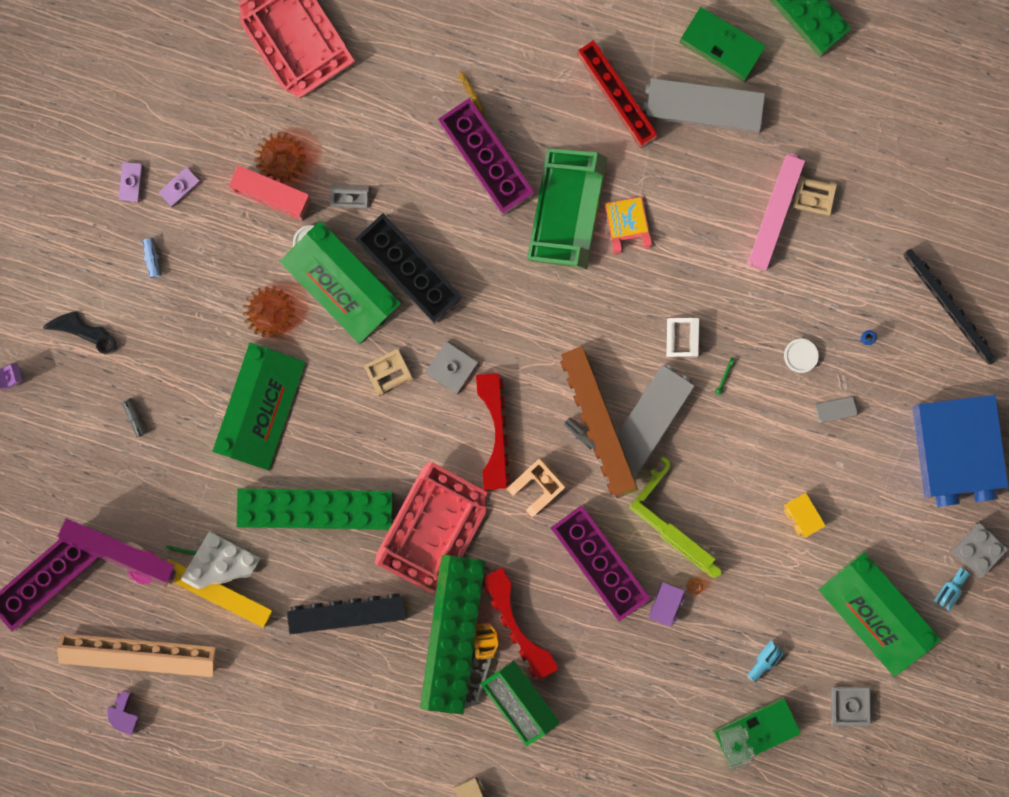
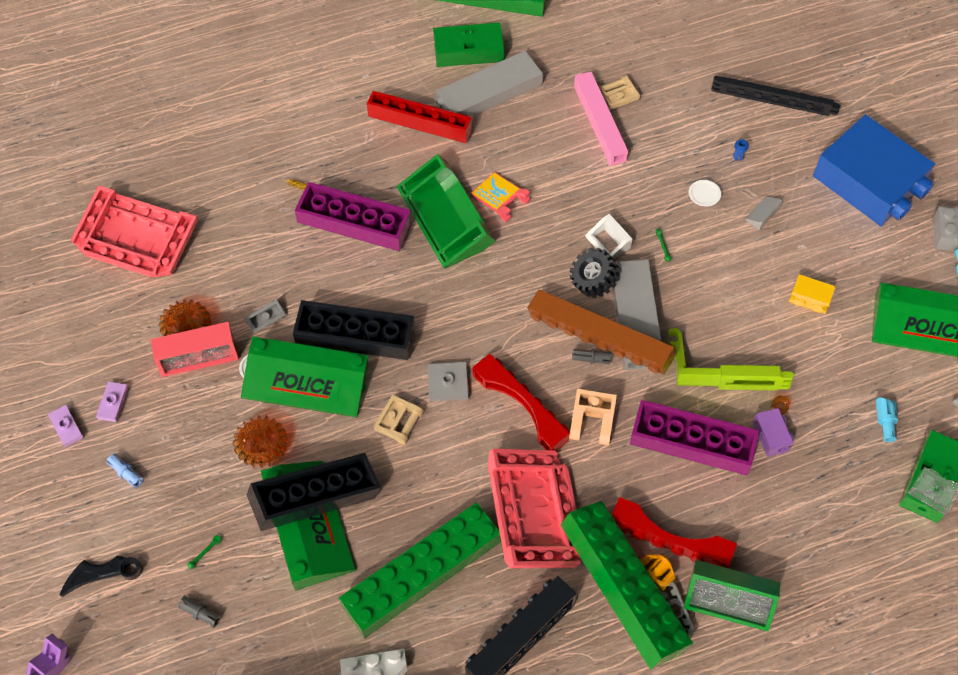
camera: 35 degrees left, 25 degrees down
none -> green hinge [187,535,221,569]
none -> black brick [247,453,381,531]
none -> black wheel [570,248,620,298]

